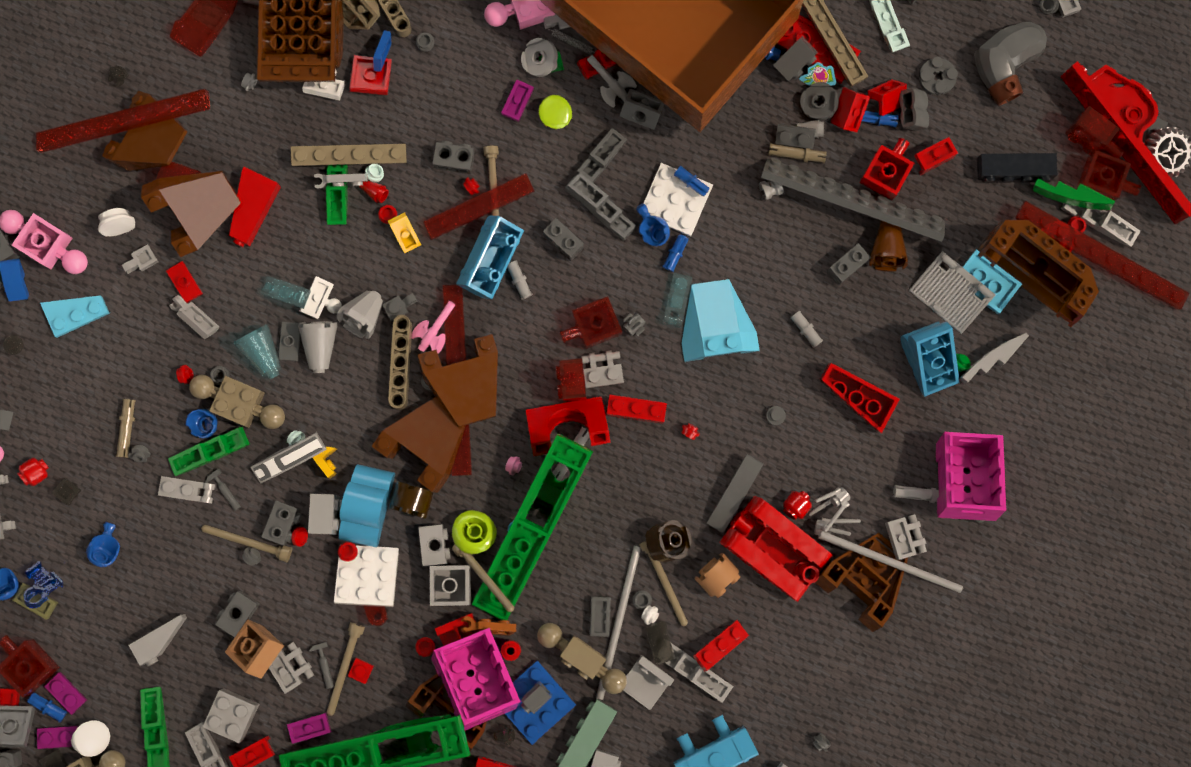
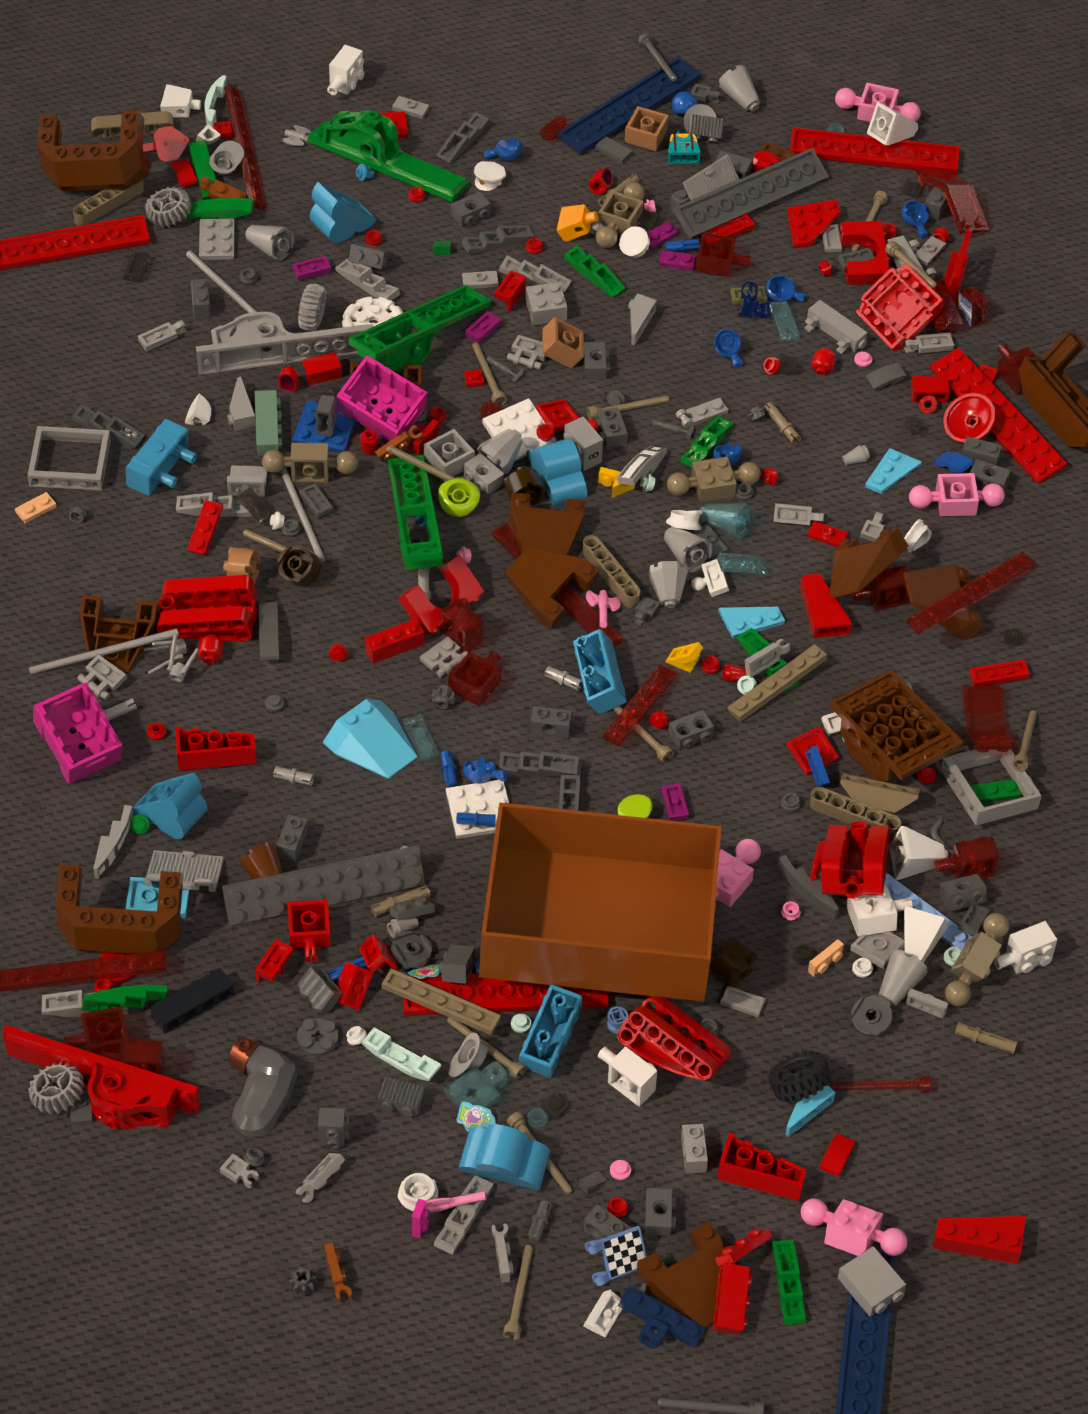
camera: 150 degrees right, 30 degrees down
none -> red plate [147,723,166,740]
none -> white plate [346,1026,367,1045]
none -> light grey cone [477,429,523,475]
none -> red plate [535,399,580,433]
none -> white hat [666,510,703,530]
none -> medium azure wing [718,607,785,639]
none -> red plate [763,357,780,375]
none -> clear light blue plate [769,301,800,344]
none -> light grey cone [842,445,870,466]
none -> red plate [969,660,1030,688]

